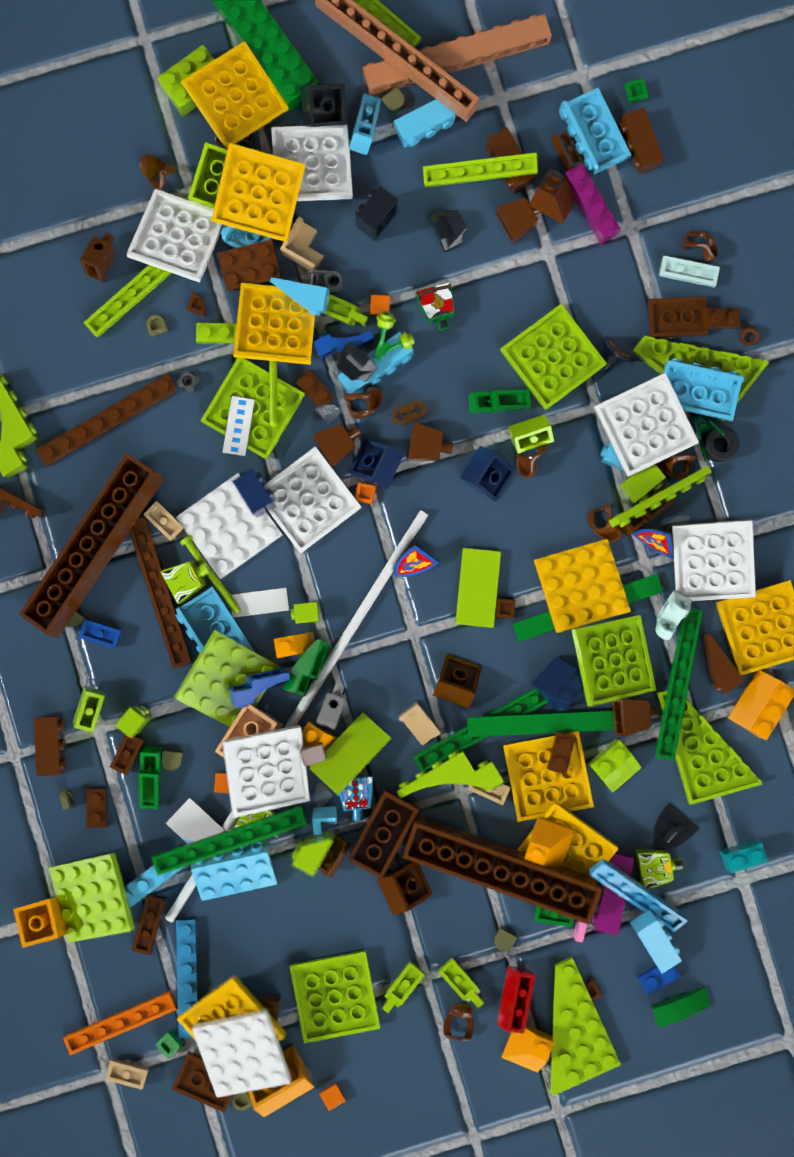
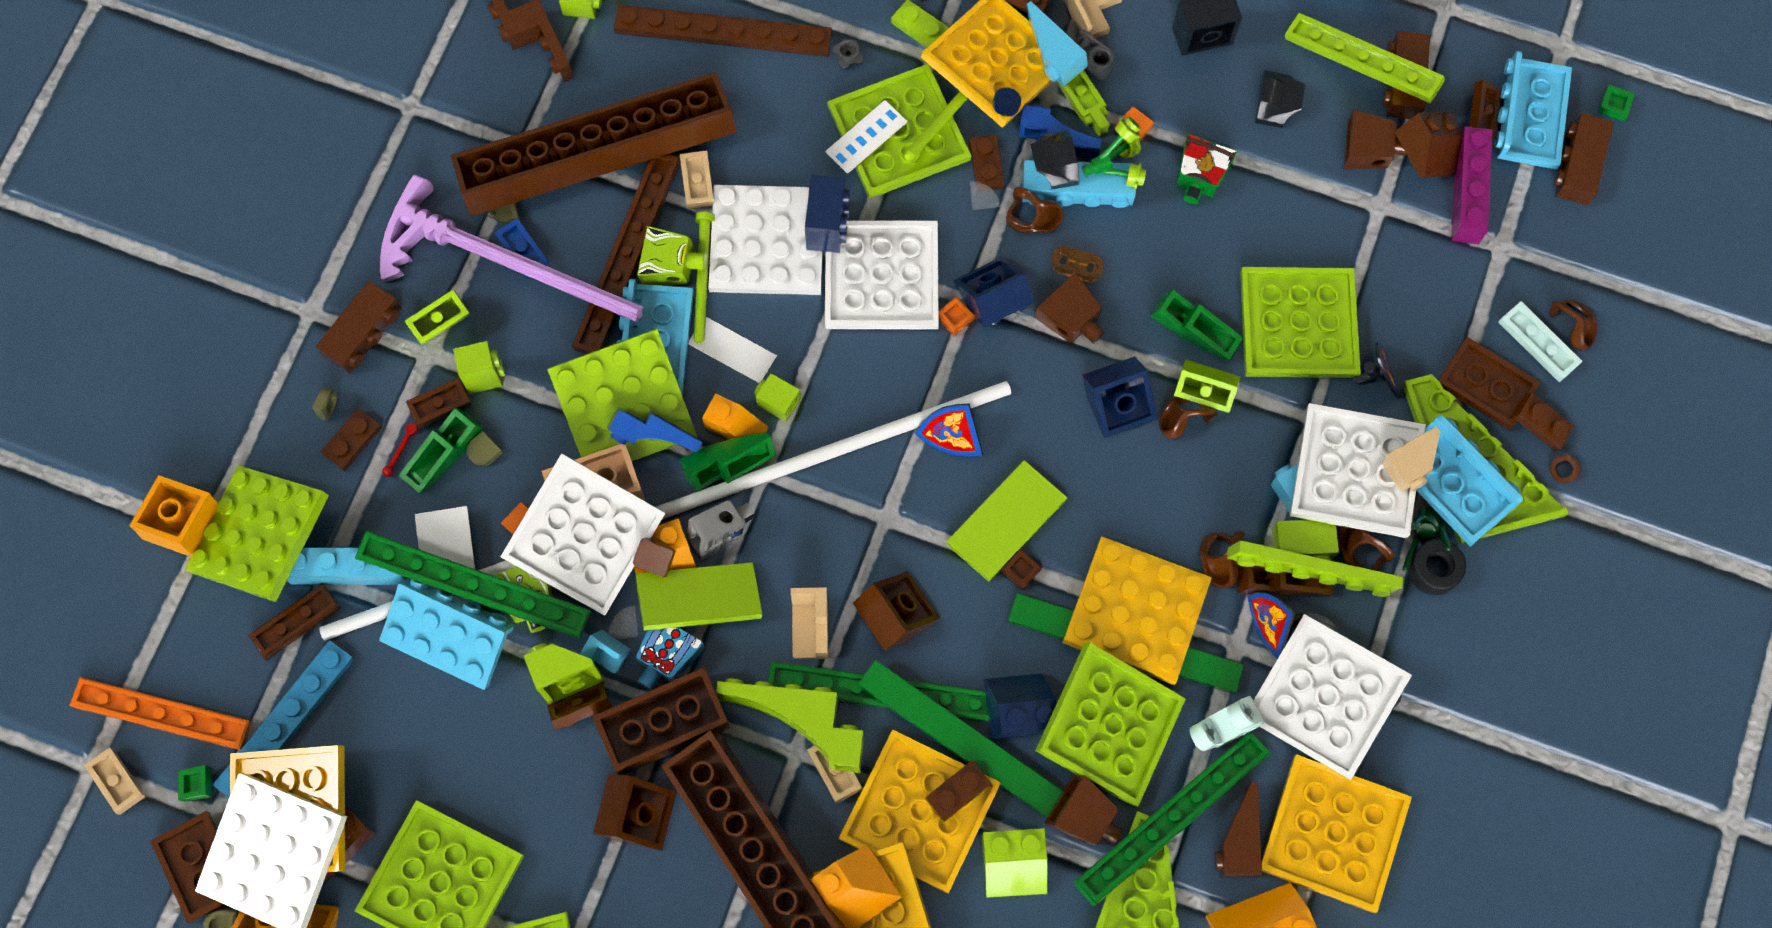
camera: 35 degrees right, 15 degrees down
reddish brown torso [313,424,361,468] -> none
none -> lavender piece [380,174,644,322]
none -> red hinge [382,423,418,477]
none -> clear blue tile [992,87,1021,117]
none -> tan slope [1382,426,1440,493]

